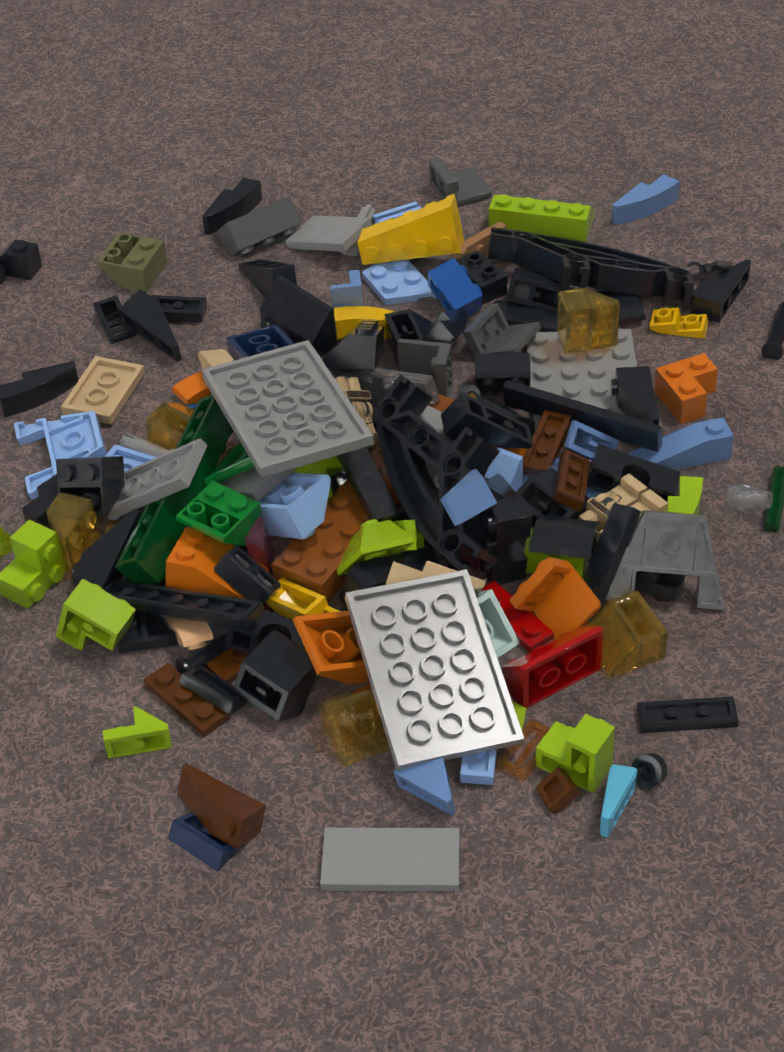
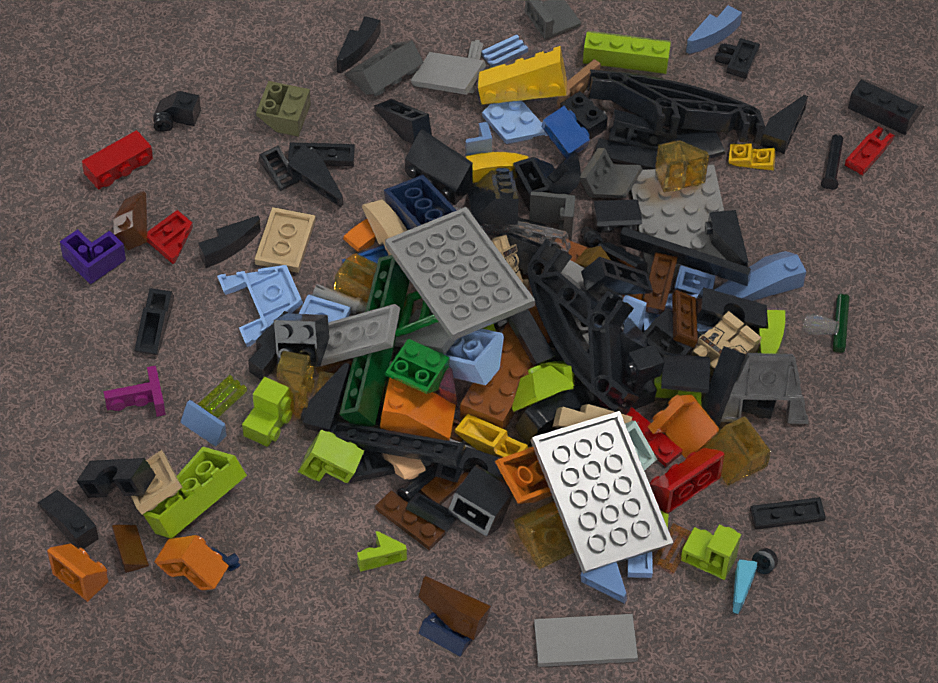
camera: 10 degrees left, 10 degrees up
black slope [214,546,282,605] -> none
medium blue slope [440,469,497,526] -> none
reddish brown tile [536,766,580,814] -> none
orange brick [654,353,718,424] -> none
black piece [687,260,733,279] -> none
none -> black hinge [715,38,760,79]

